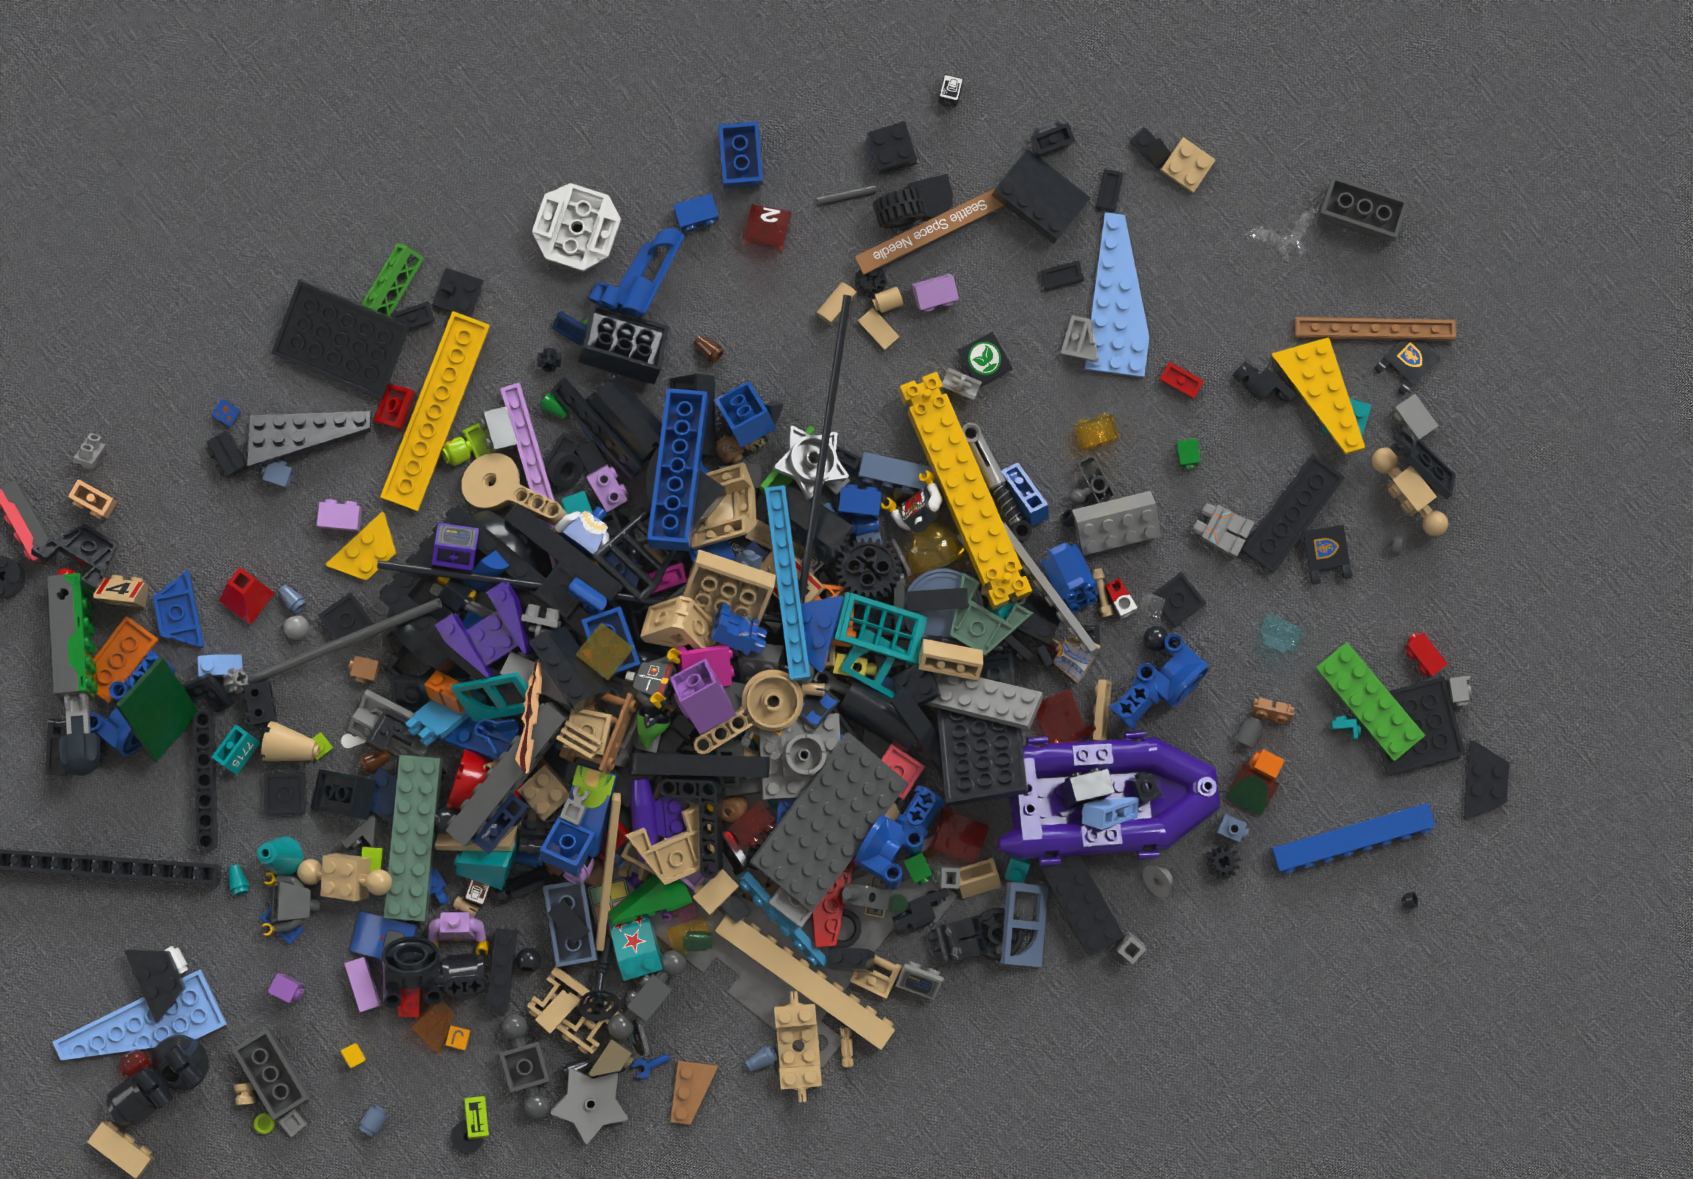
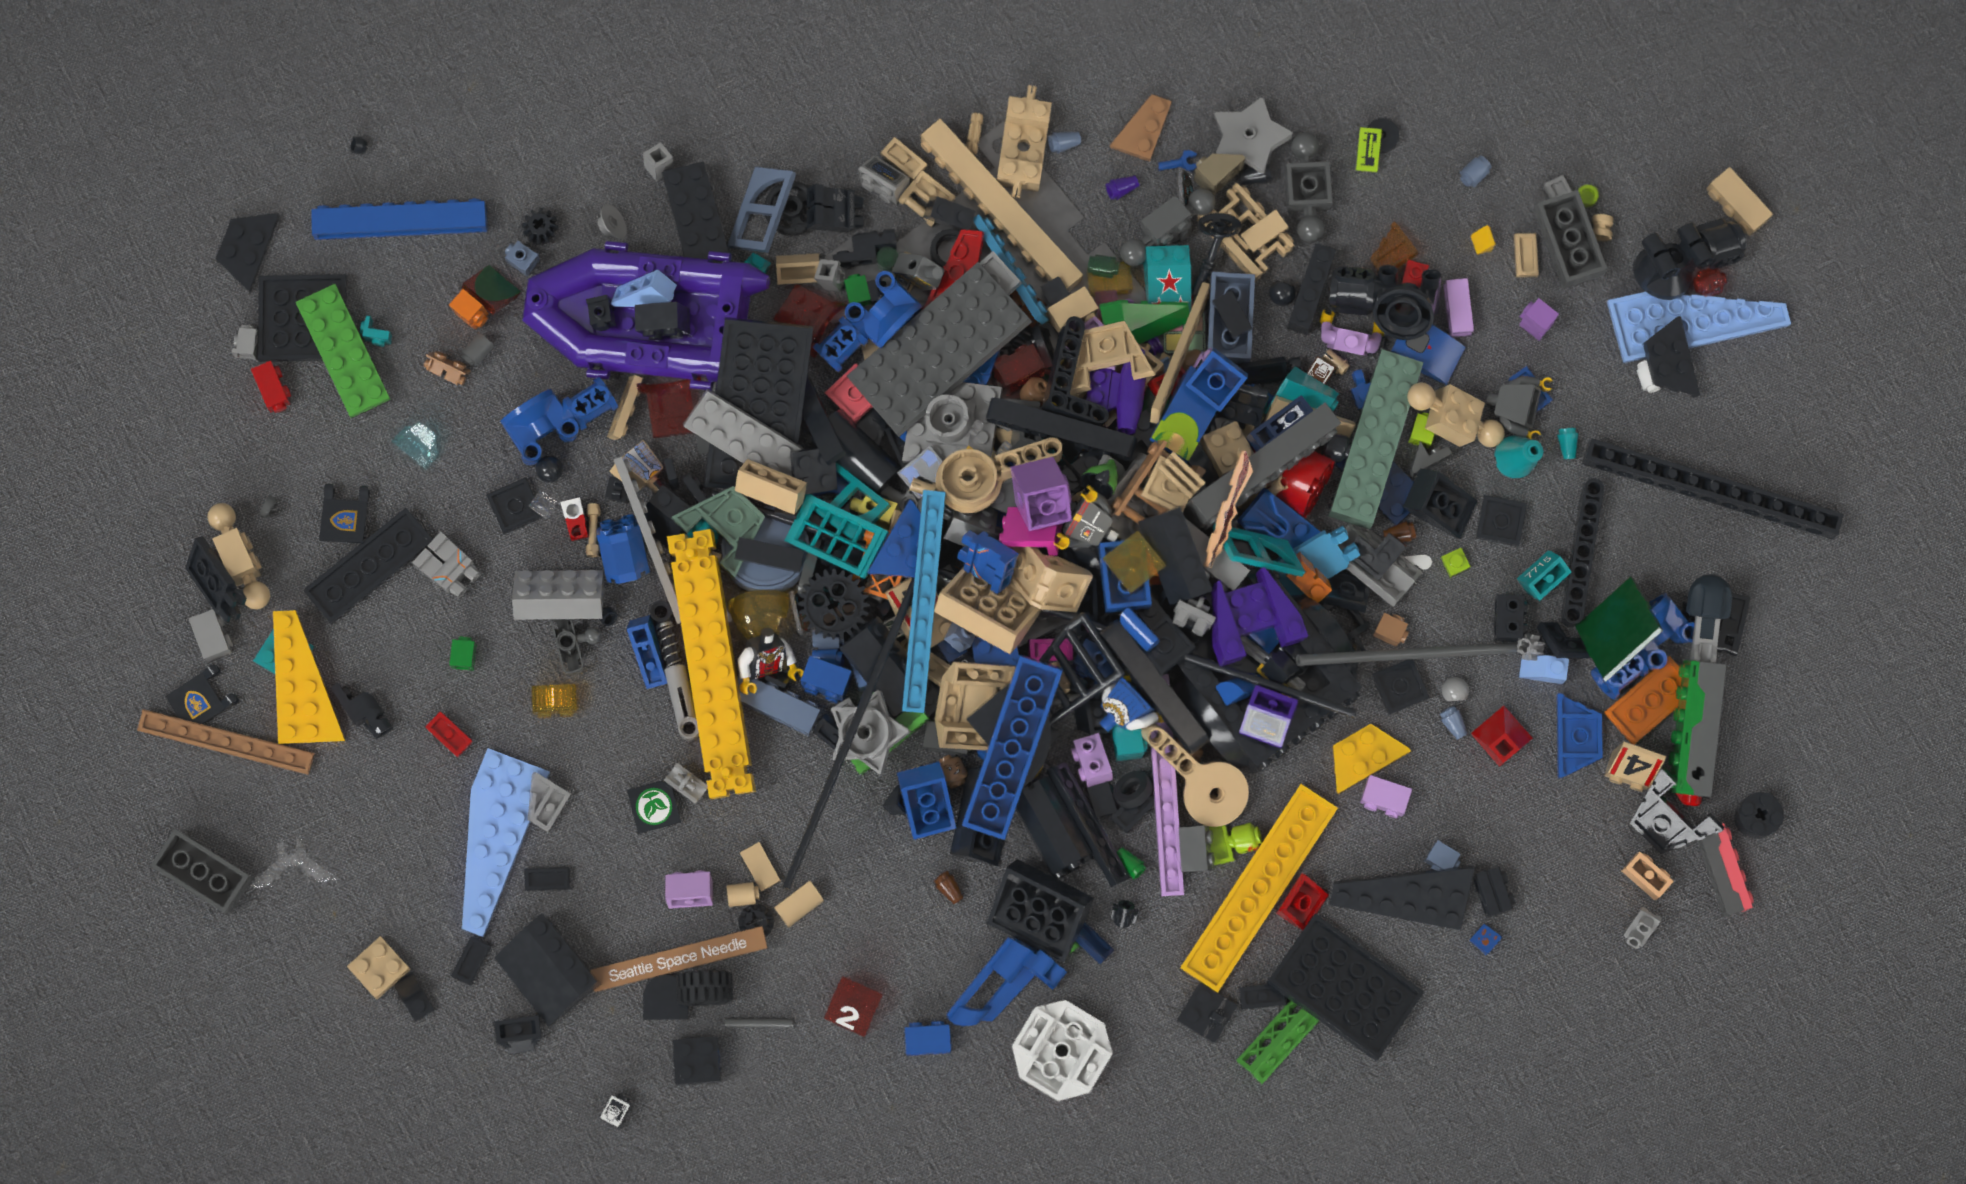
camera: 170 degrees left, 5 degrees down
tan cone [261,721,320,762] -> none
light orange tile [446,1025,471,1050] -> none
light grey plate [560,786,590,825] -> none
blue brick [718,122,764,189] -> none
none -> tan plate [881,137,927,181]
none -> dark purple cone [1105,175,1139,200]
none -> tan tile [1514,233,1539,277]

